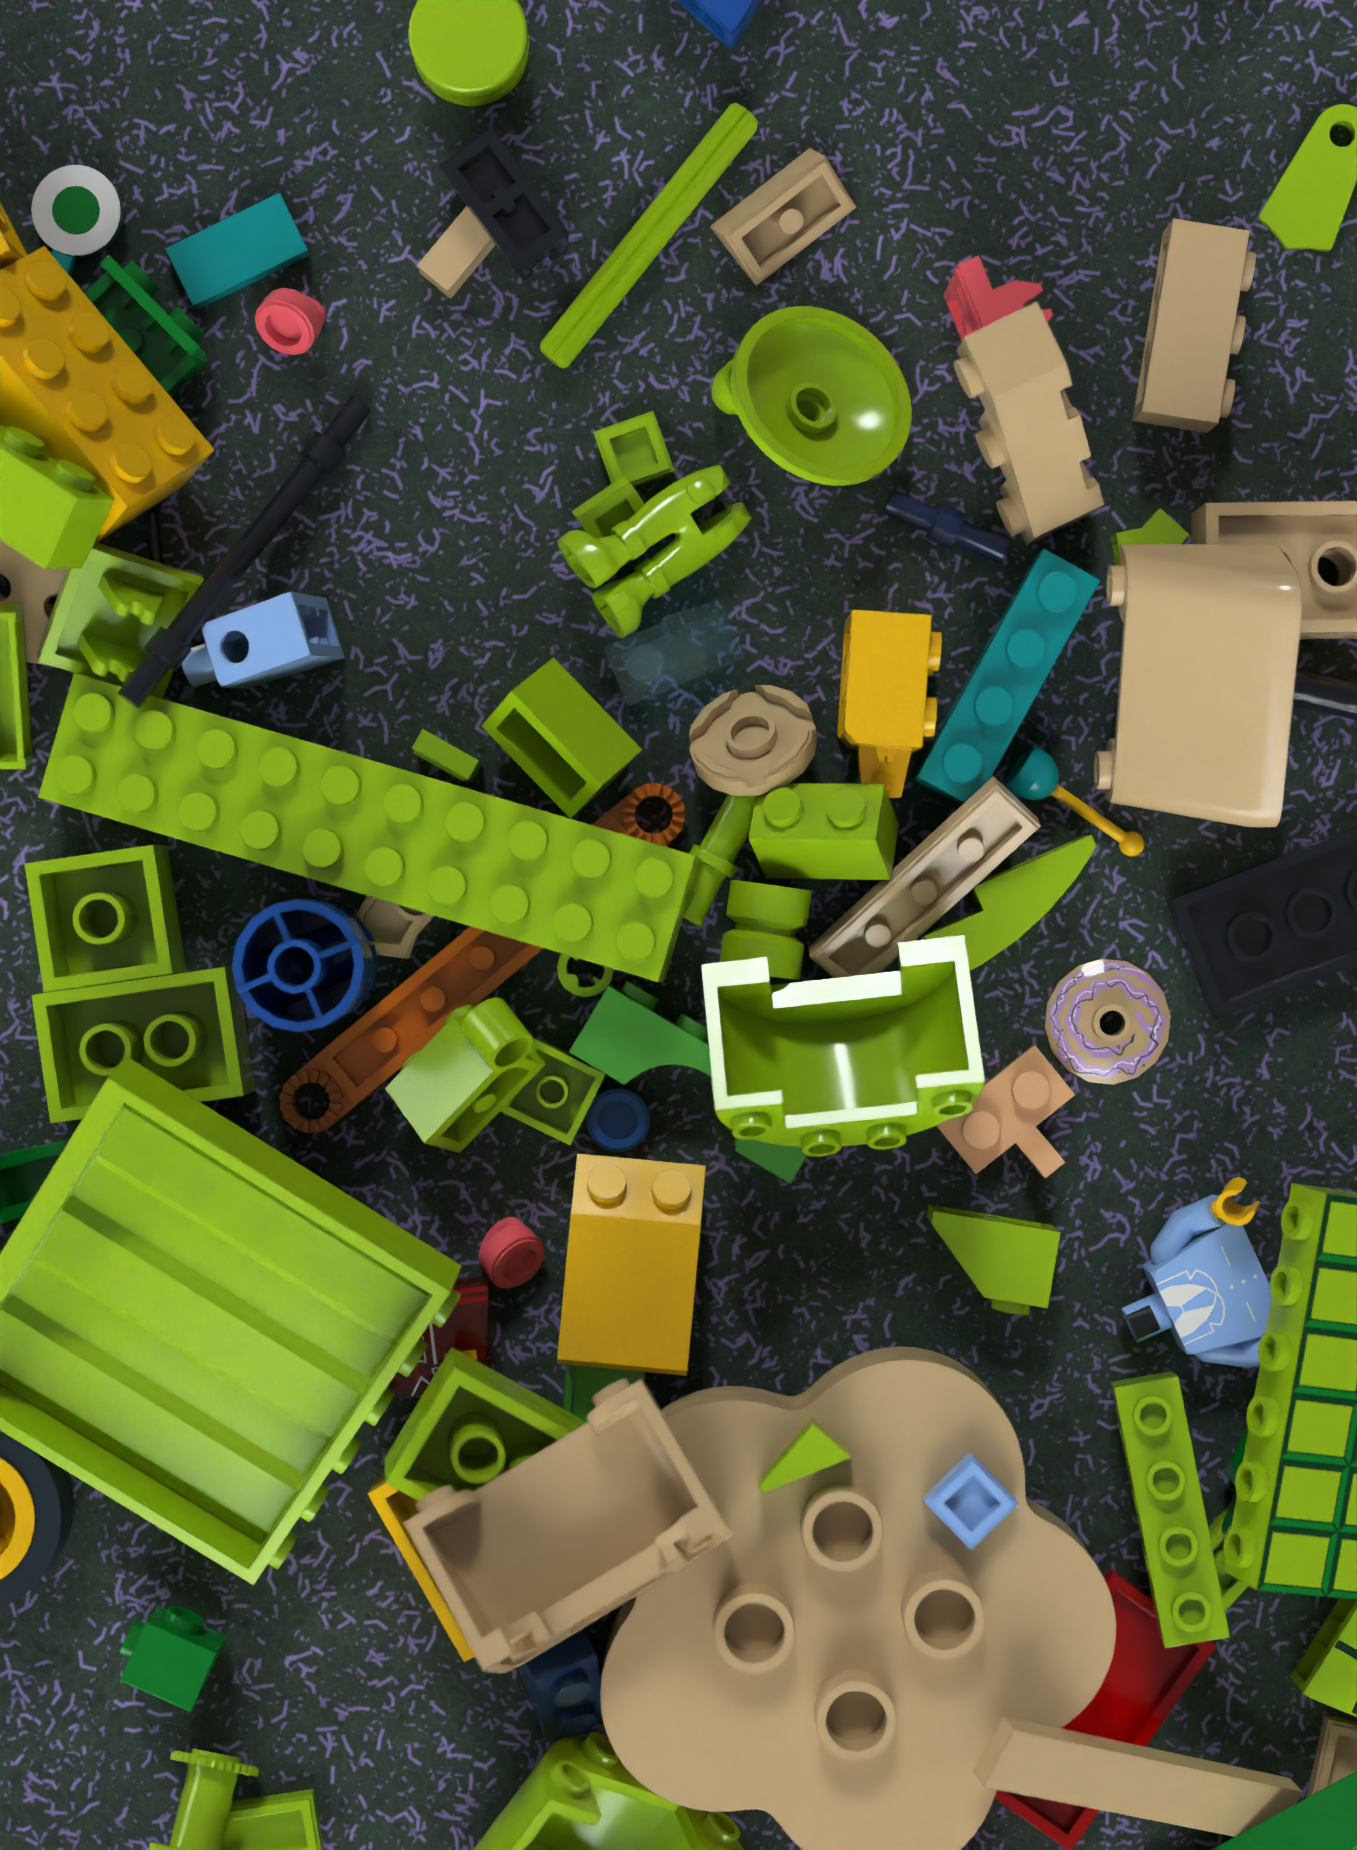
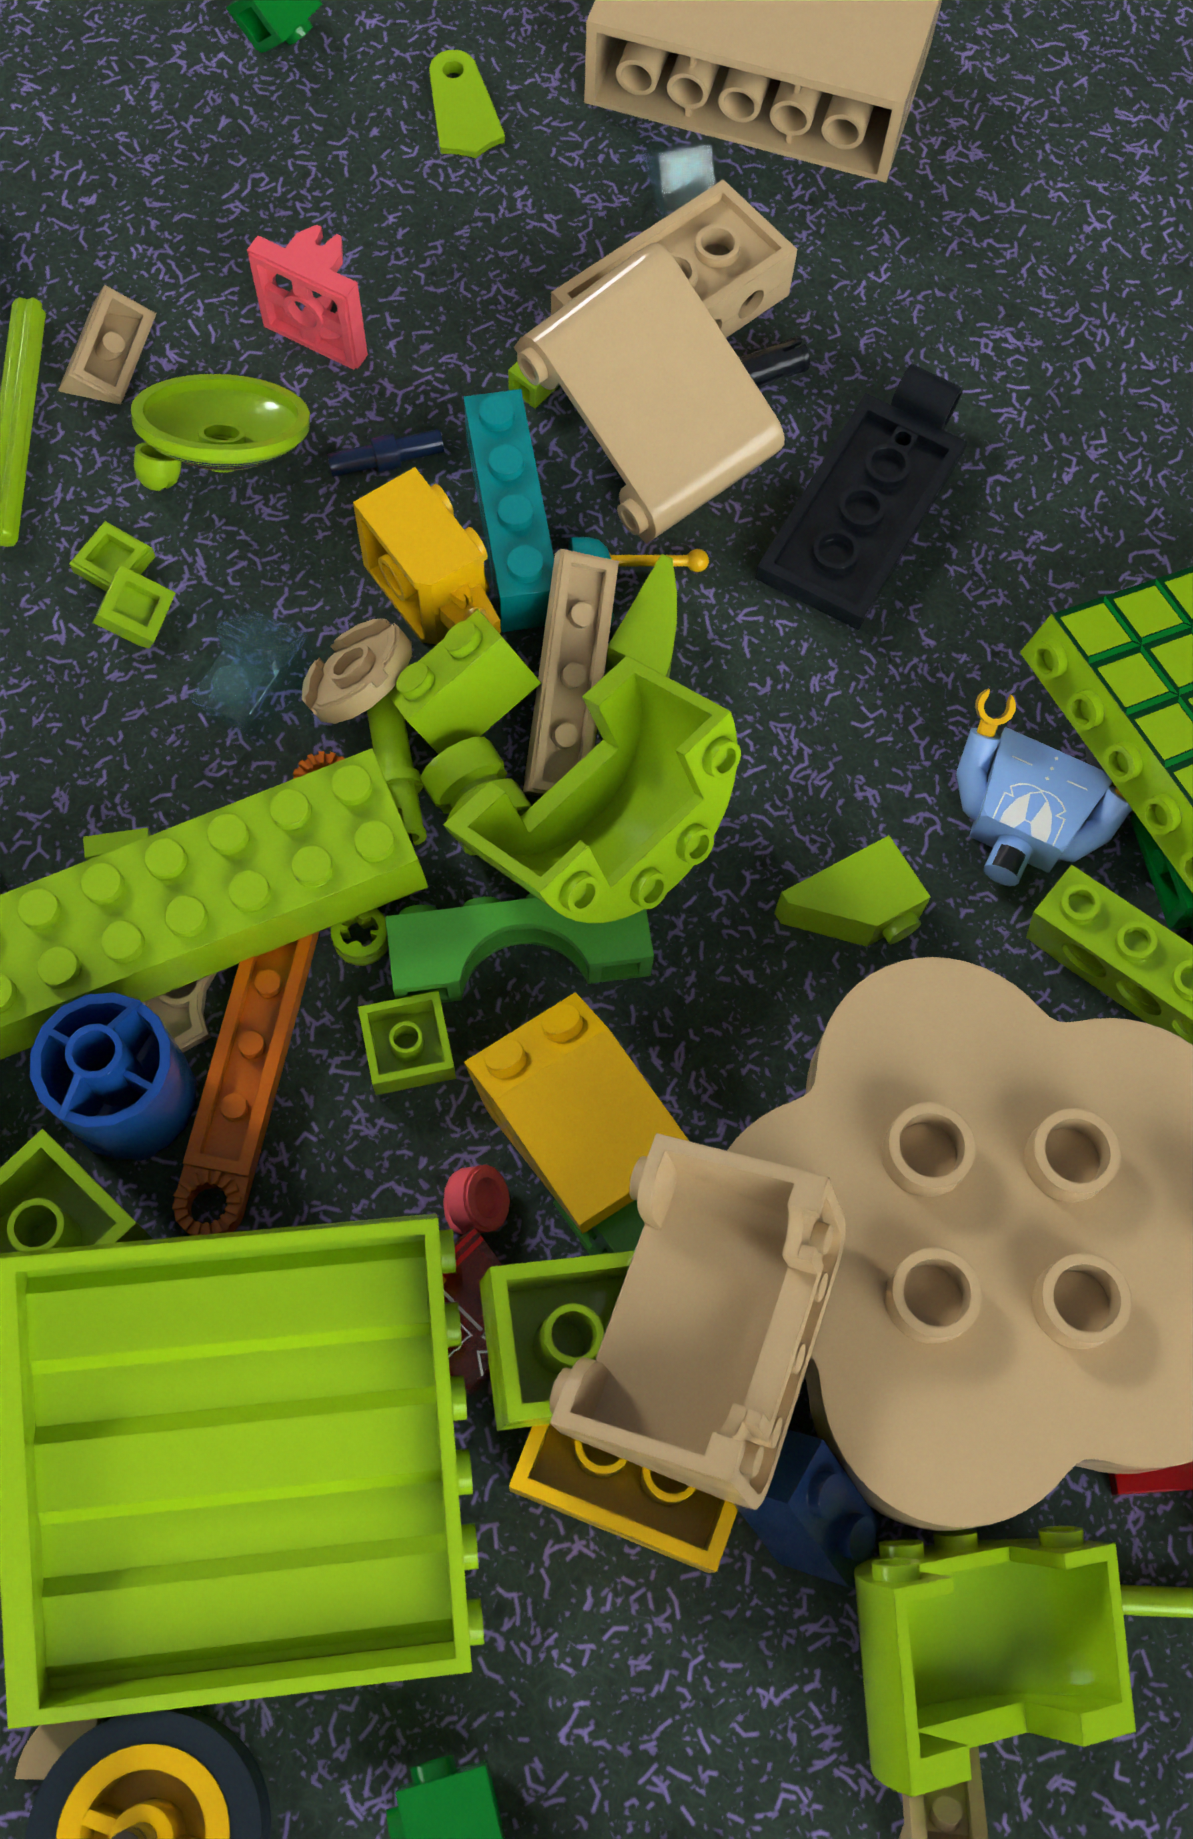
camera: 40 degrees left, 20 degrees down
lime hinge [385,998,545,1153] -> none
lime piece [482,657,642,819] -> none
lime piece [557,465,752,639] -> none
blue tile [586,1087,650,1152] -> none
lime piece [758,1418,851,1493] -> none
light blue tile [922,1451,1019,1550] -> none
light nougat plate [936,1045,1075,1178] -> none
tan brick [954,302,1104,545] -> none
dish [1044,959,1171,1085] -> none
tan brick [1132,218,1256,433] -> none

